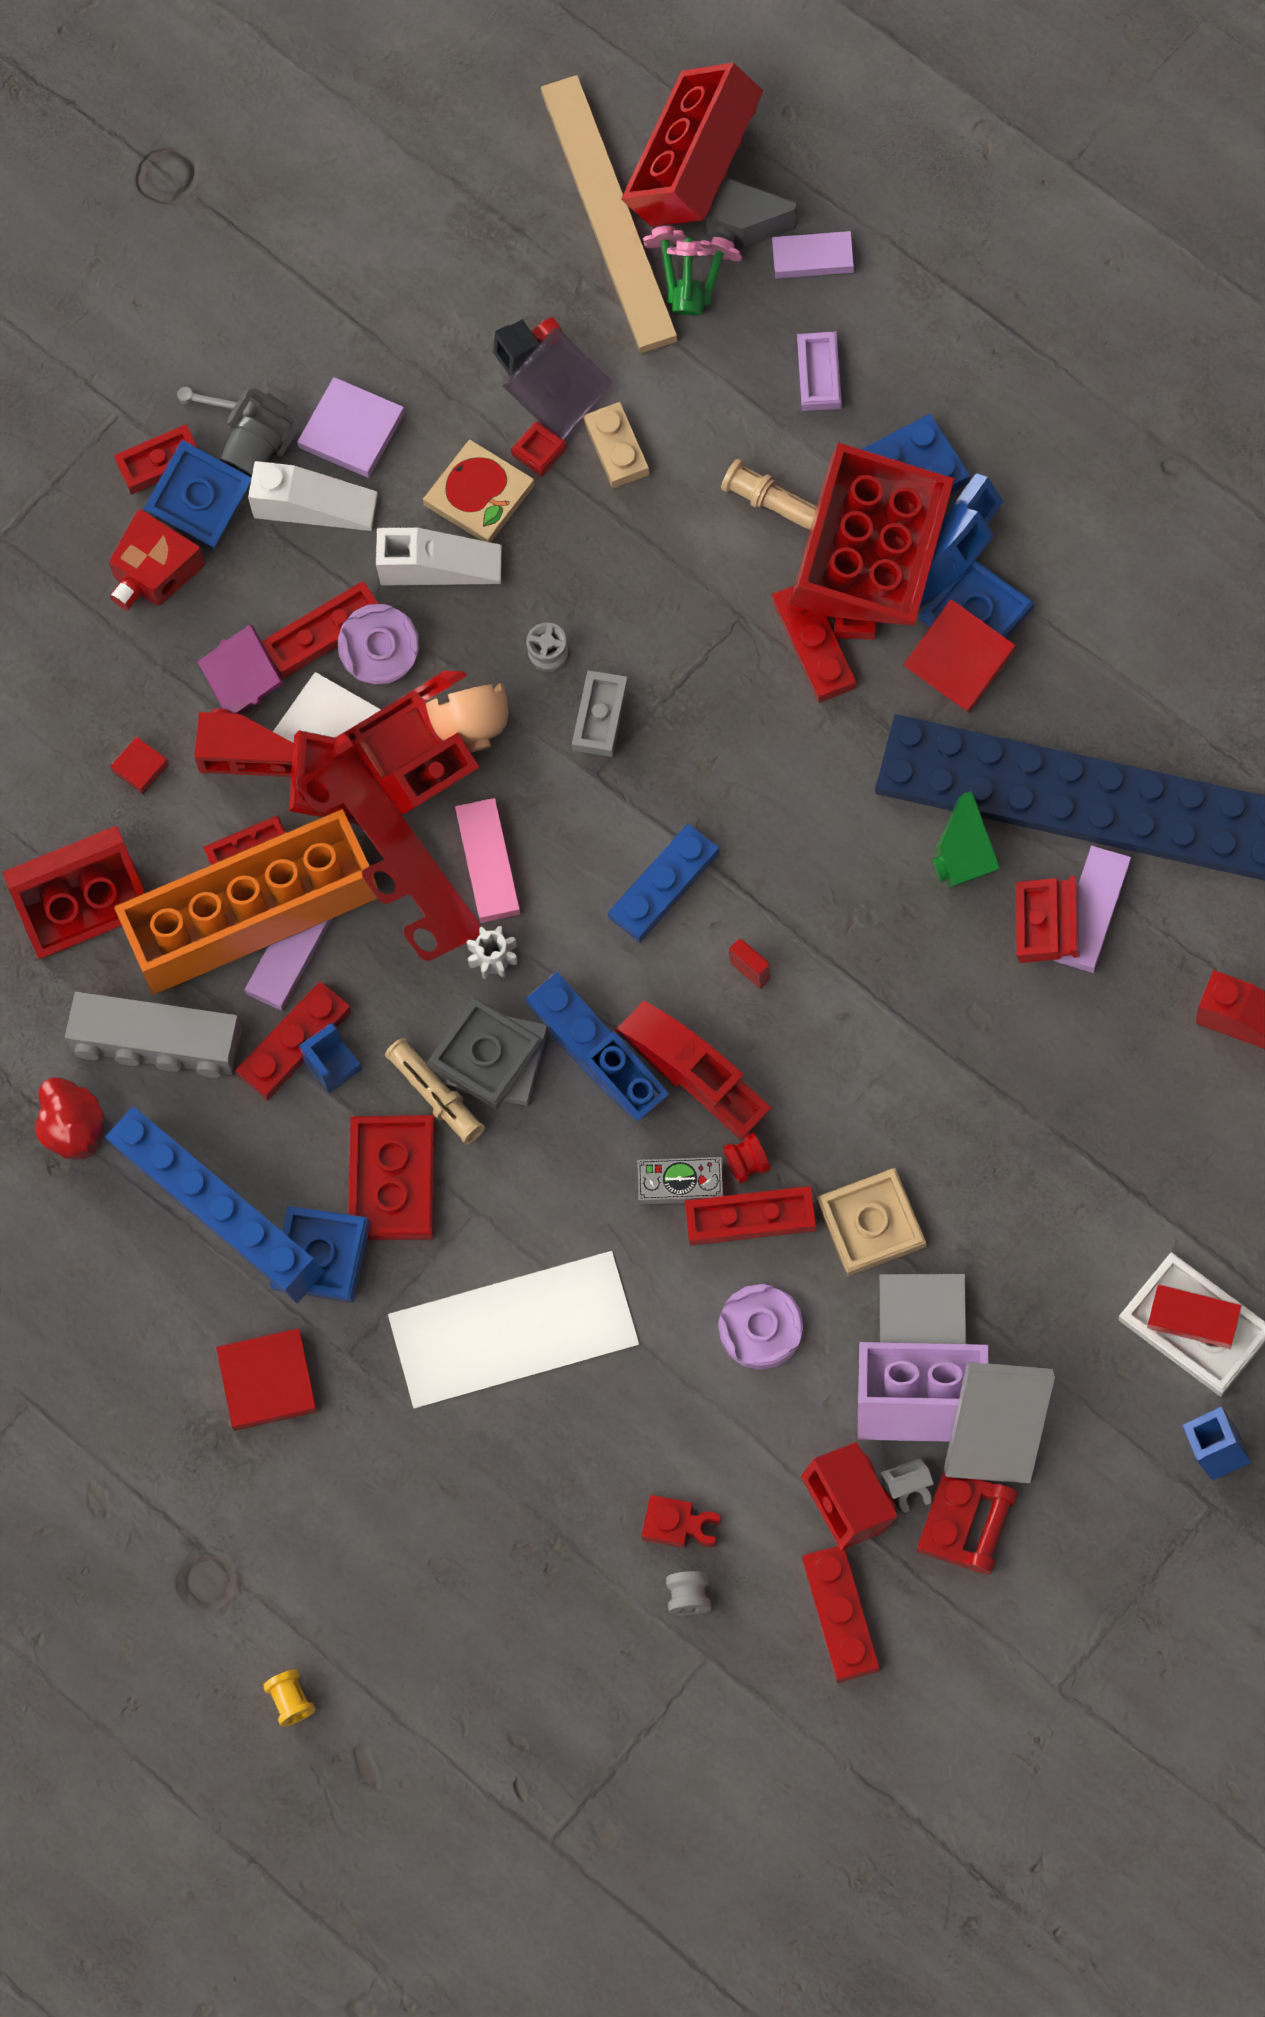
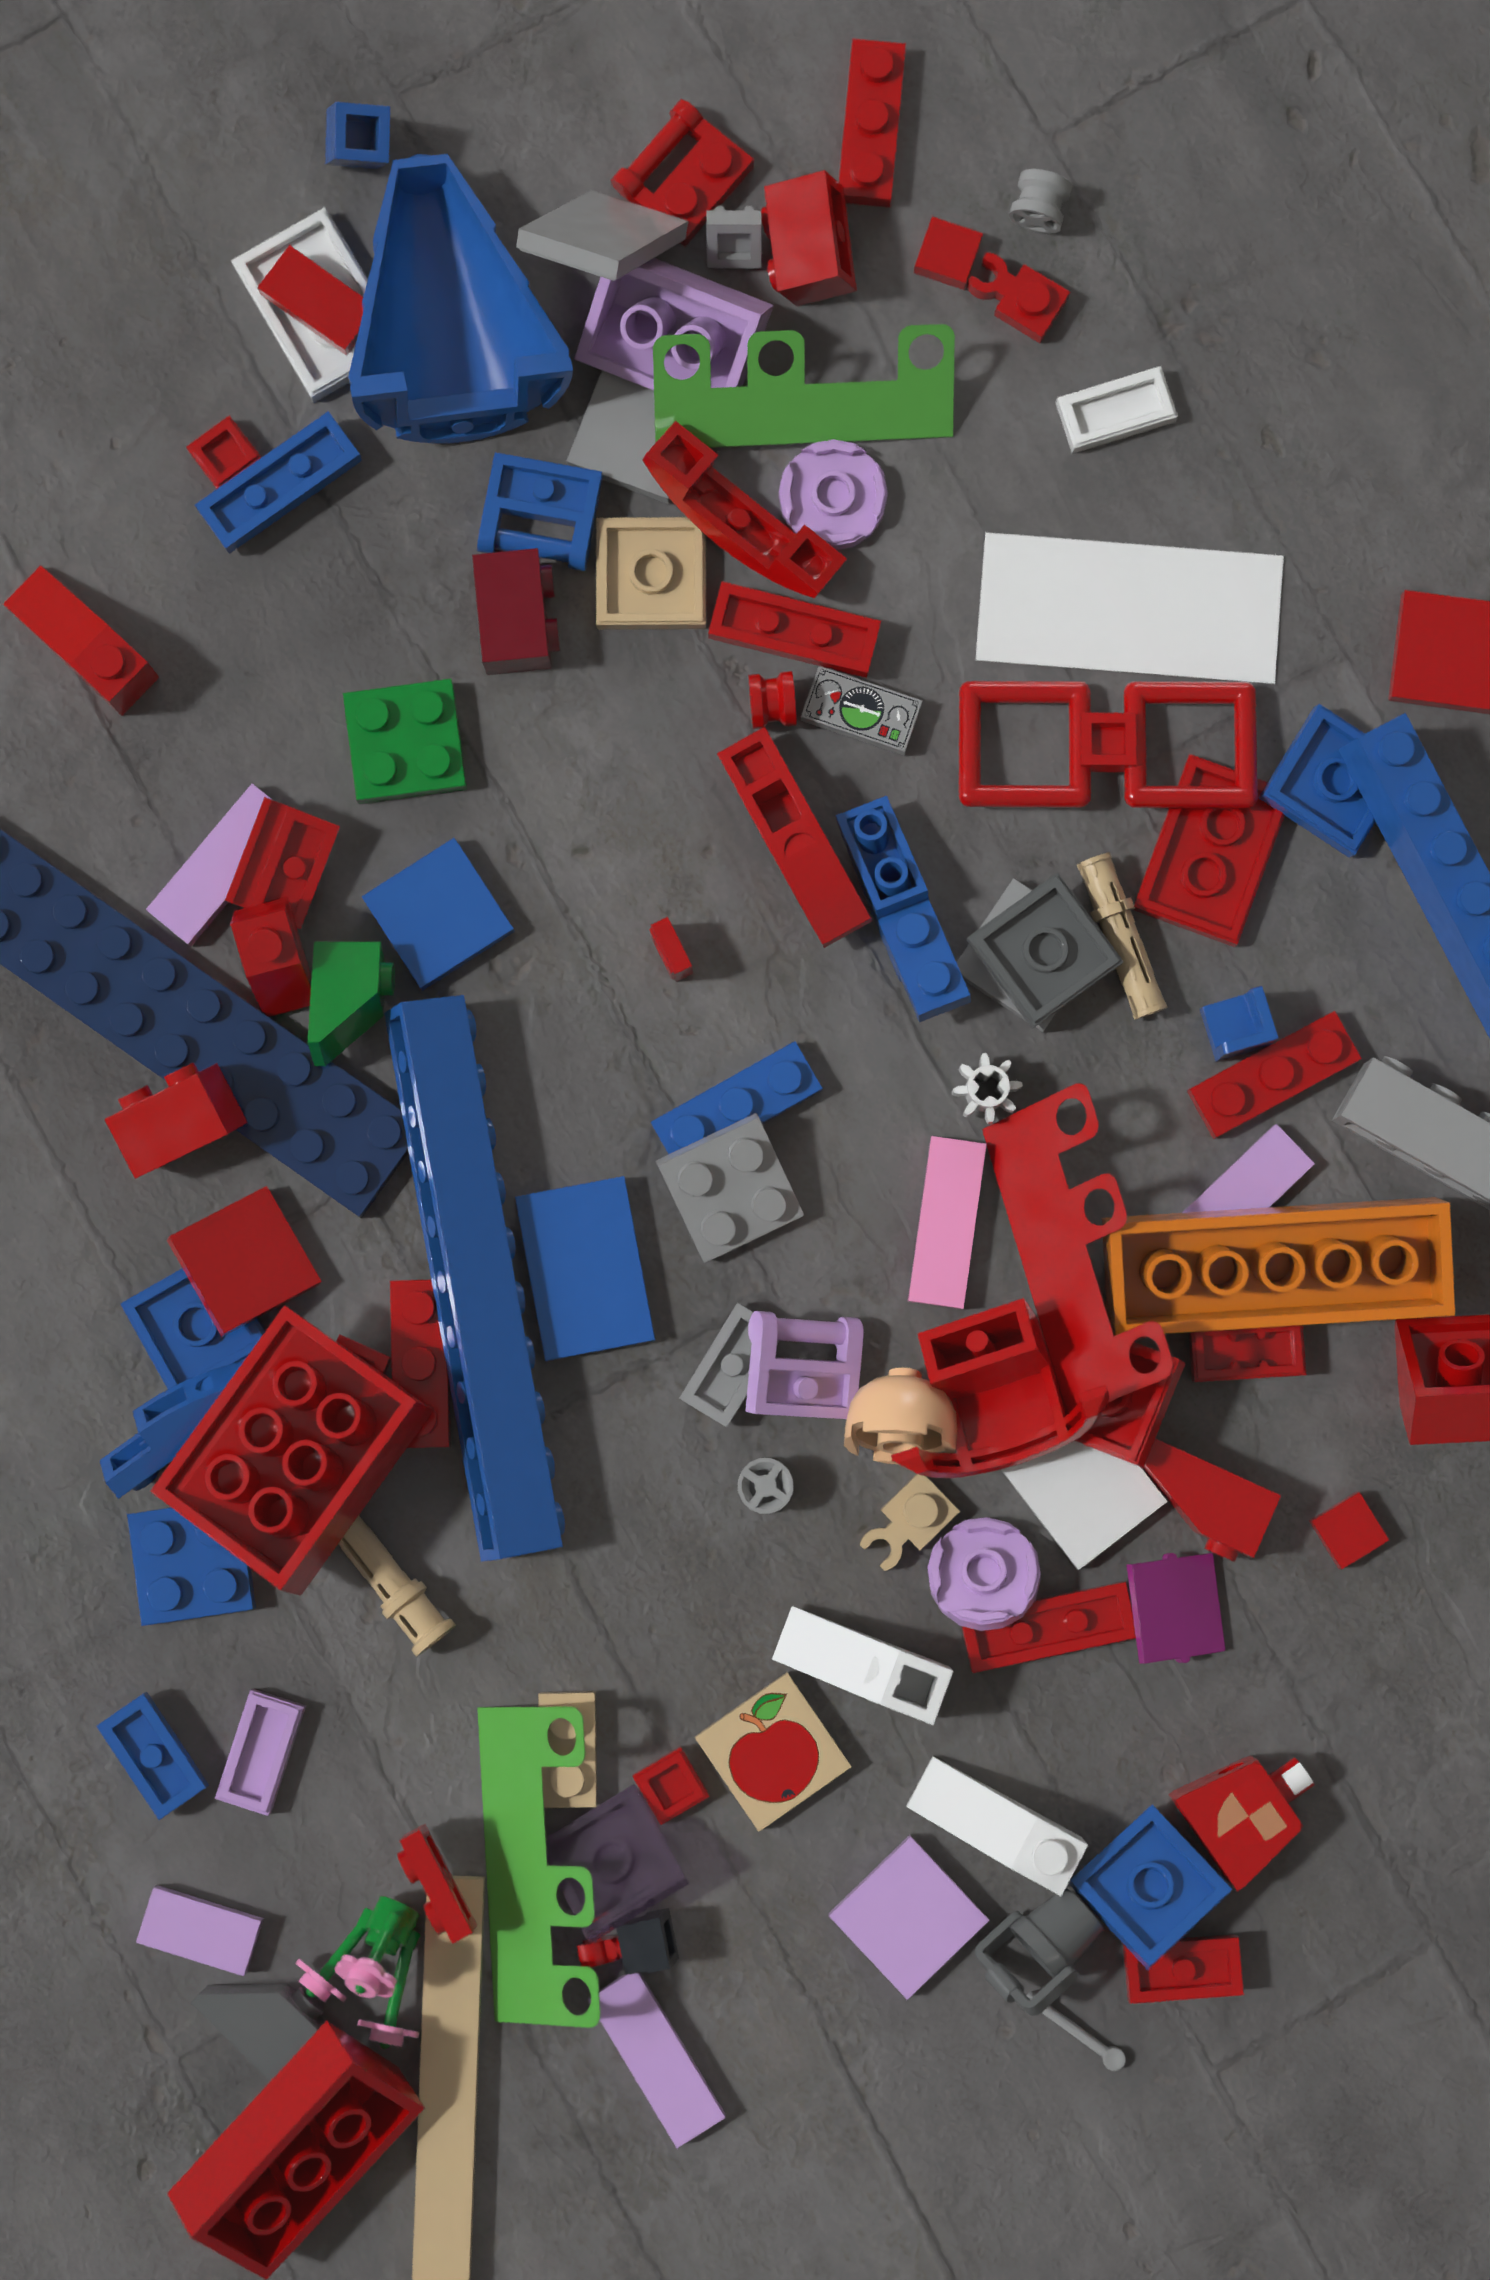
camera: 165 degrees left, 15 degrees up
none -> blue plate [96,1692,210,1820]
none -> red brick [104,1062,248,1179]
none -> red tile [186,415,262,489]
none -> blue plate [195,411,362,554]
none -> red slope [230,897,312,1017]
none -> green plate [343,678,467,804]
none -> blue cone [348,154,573,443]
none -> blue tile [361,837,515,991]
none -> blue brick [384,995,565,1562]
none -> red plate [397,1824,477,1944]
none -> dark red brick [472,548,560,675]
none -> blue plate [477,452,603,571]
none -> bright green piece [477,1707,600,2028]
none -> blue tile [515,1176,656,1361]
none -> lavender tile [588,1973,726,2148]
none -> red slope [642,421,847,599]
none -> bright green piece [653,324,955,447]
none -> light grey plate [656,1113,804,1263]
none -> lavender plate [745,1311,863,1419]
none -> tan plate [859,1474,960,1571]
none -> red tile [913,216,983,290]
none -> red bar [959,681,1258,808]
none -> white tile [1056,366,1178,454]

